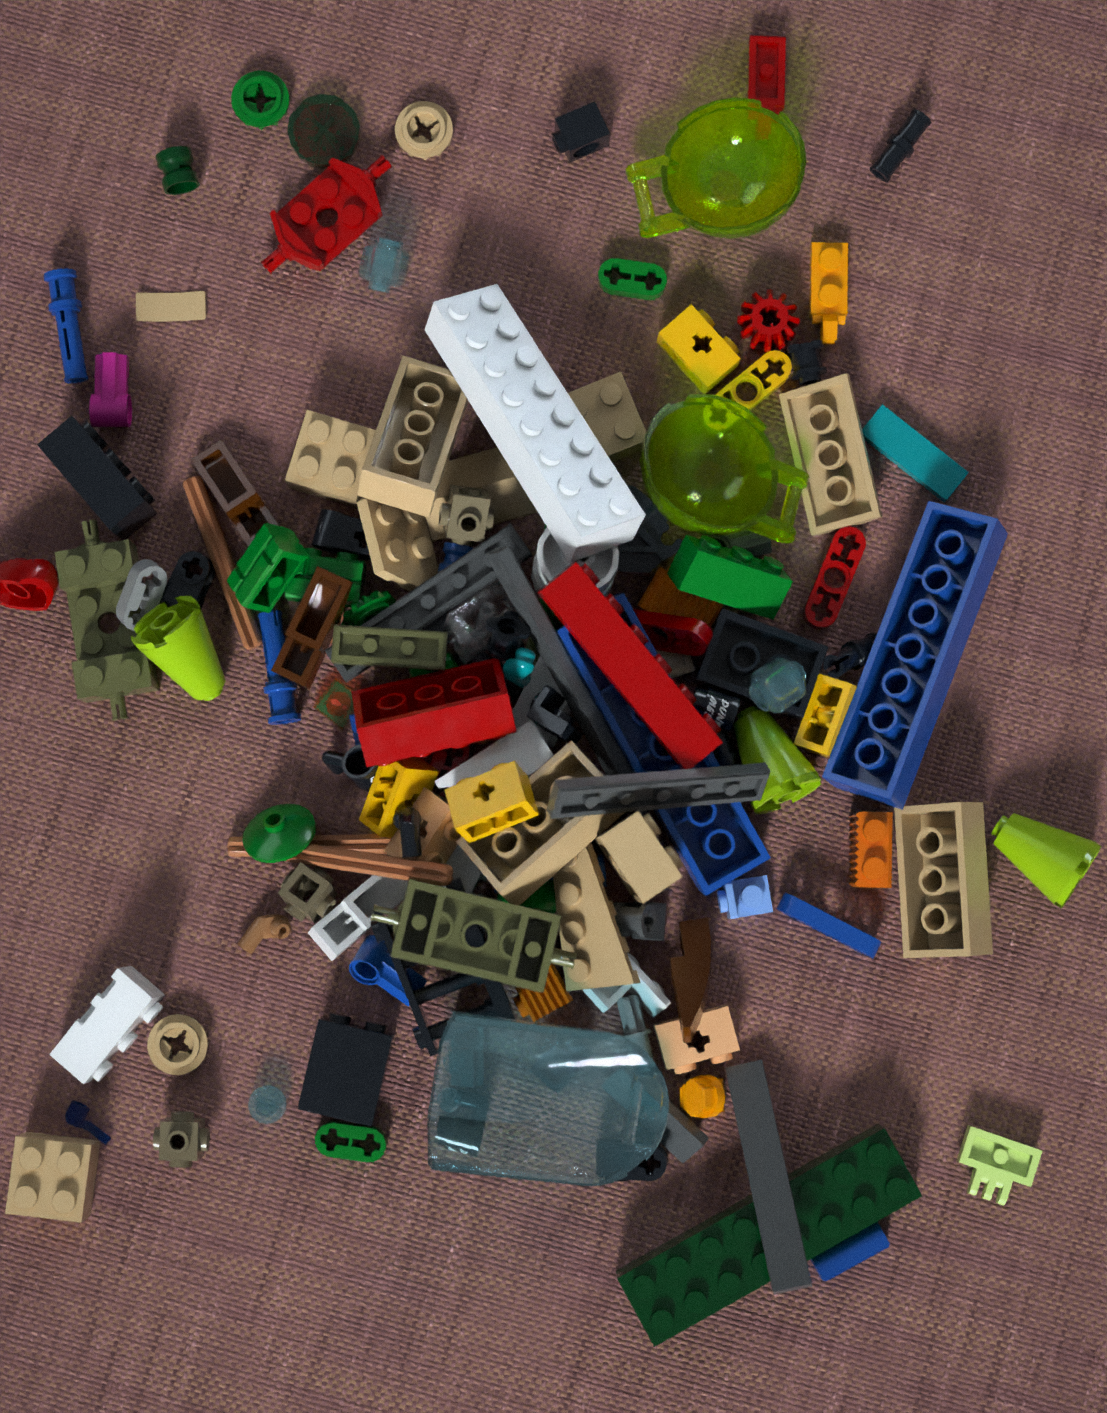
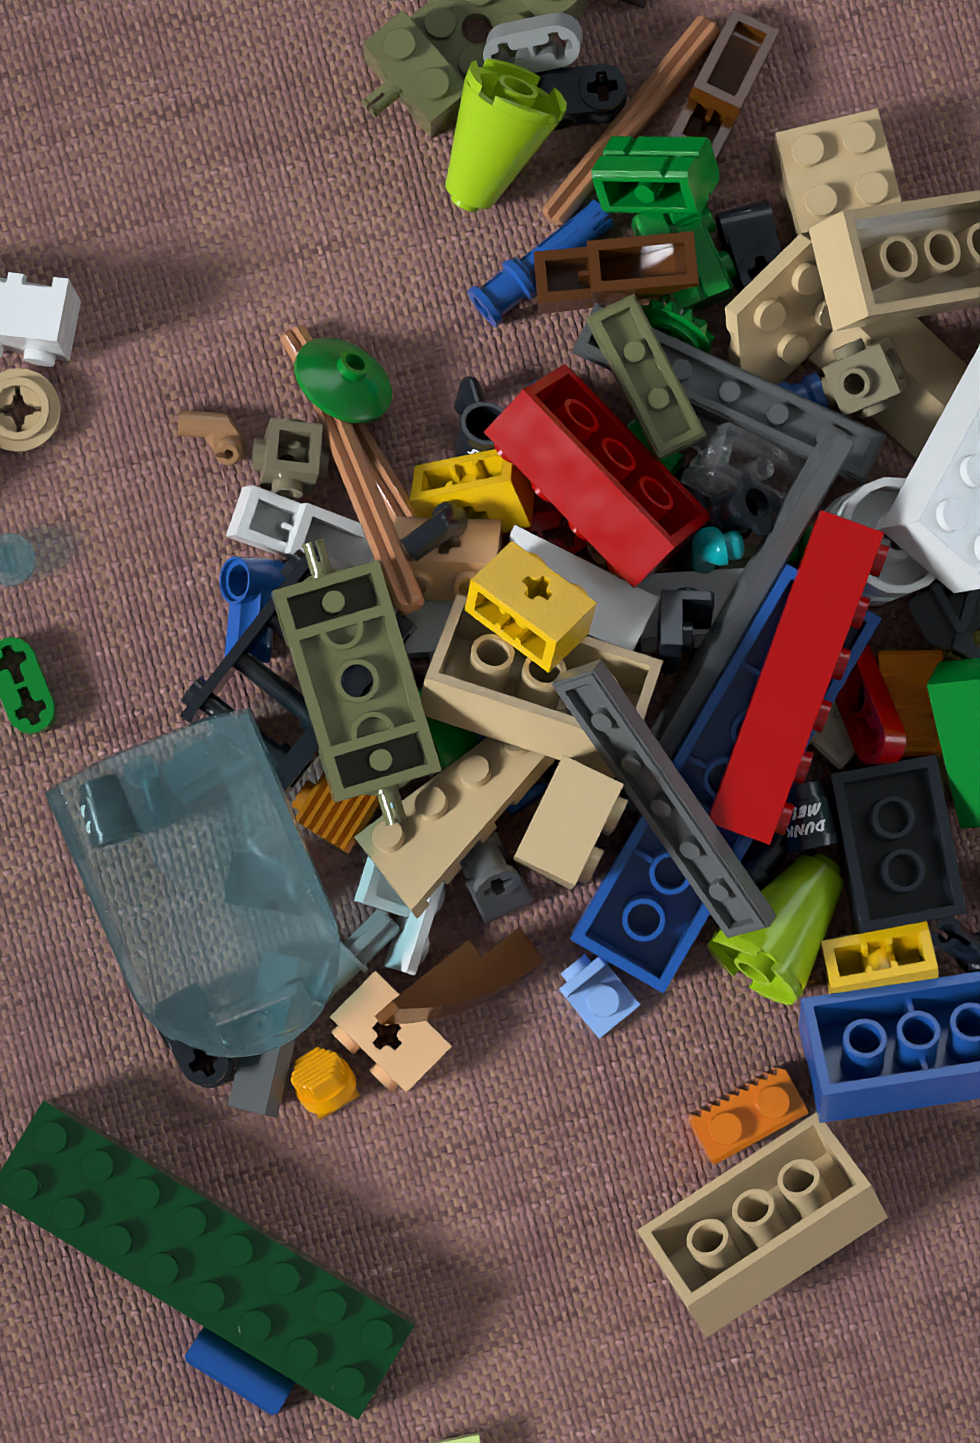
camera: 60 degrees right, 0 degrees up
black brick [297,1012,395,1126] -> none
clear orange tile [313,678,354,730] -> none
dark grey tile [725,1059,812,1295] -> none
clear light blue head [749,657,807,713] -> none
blue beam [776,892,882,959] -> none
lime cone [991,813,1102,909] -> none

